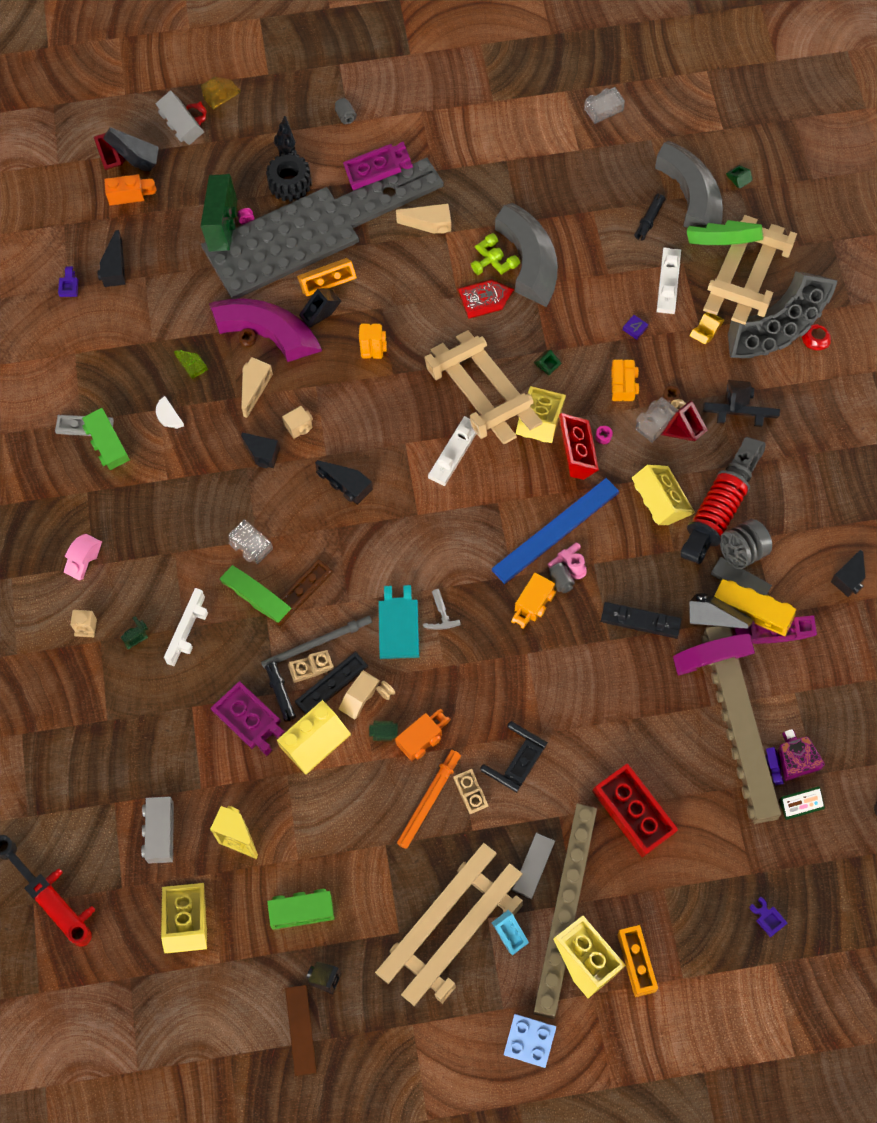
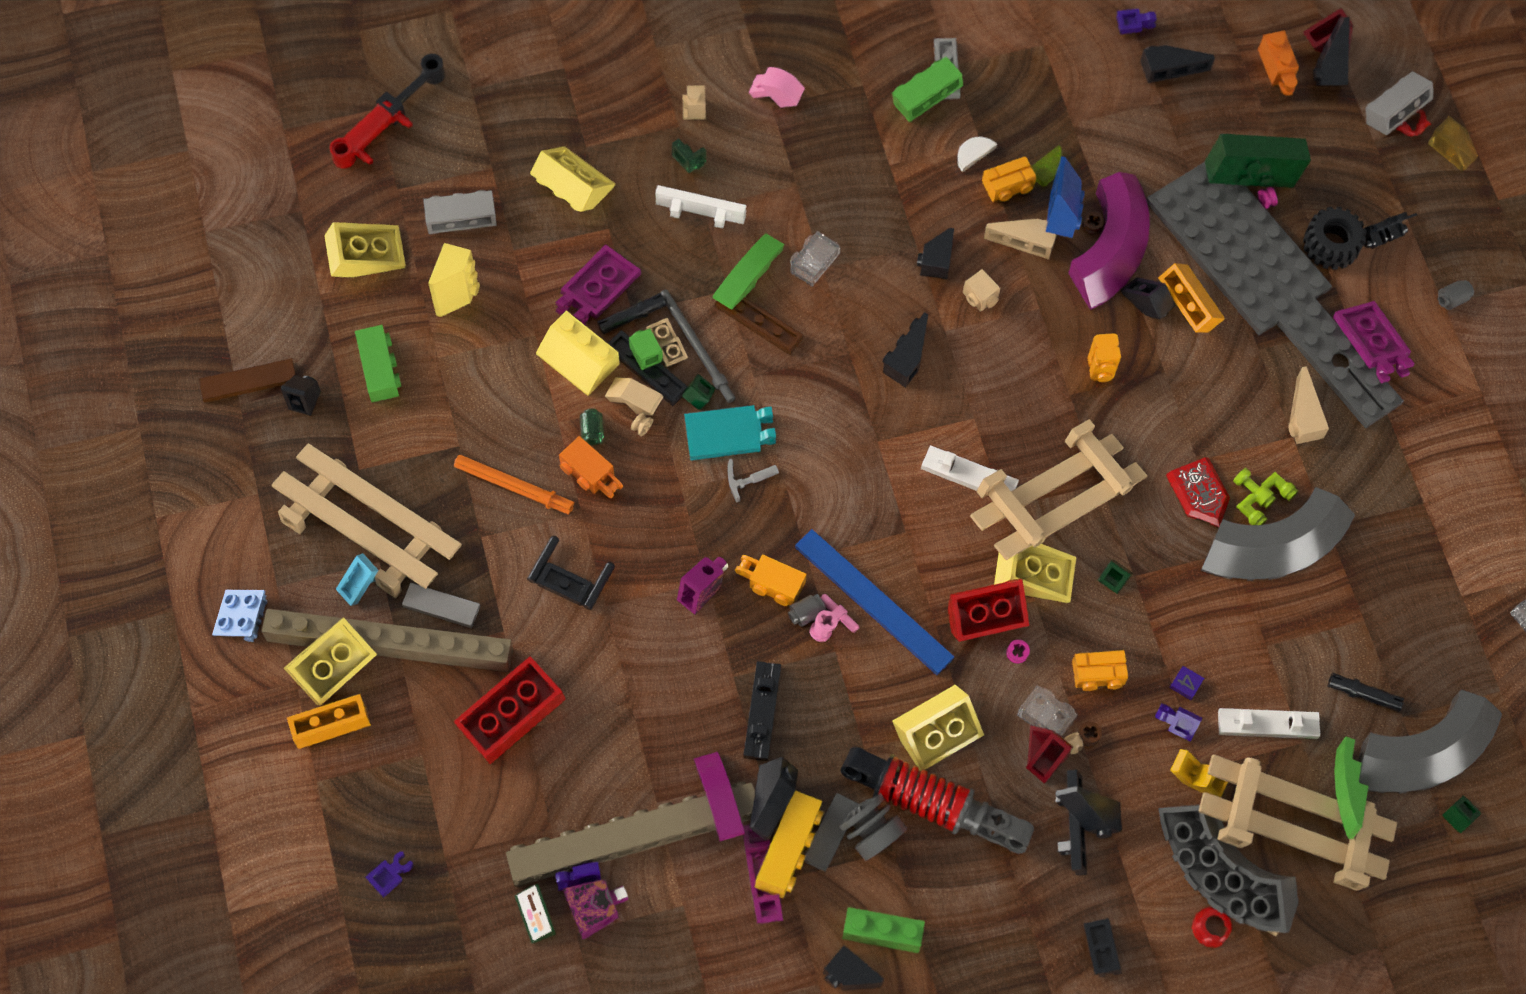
camera: 80 degrees right, 0 degrees up
tan slope [453,769,488,814] -> none
none -> light yellow slope [530,146,615,212]
none -> bright green brick [629,328,663,370]
none -> magenta torso [677,557,728,615]
none -> dark green slope [682,374,716,410]
none -> bright green brick [842,907,925,953]
none -> light orange brick [982,157,1036,202]
none -> blue slope [1045,156,1085,238]
none -> black hinge [1083,918,1122,977]
none -> plate [1155,703,1202,742]

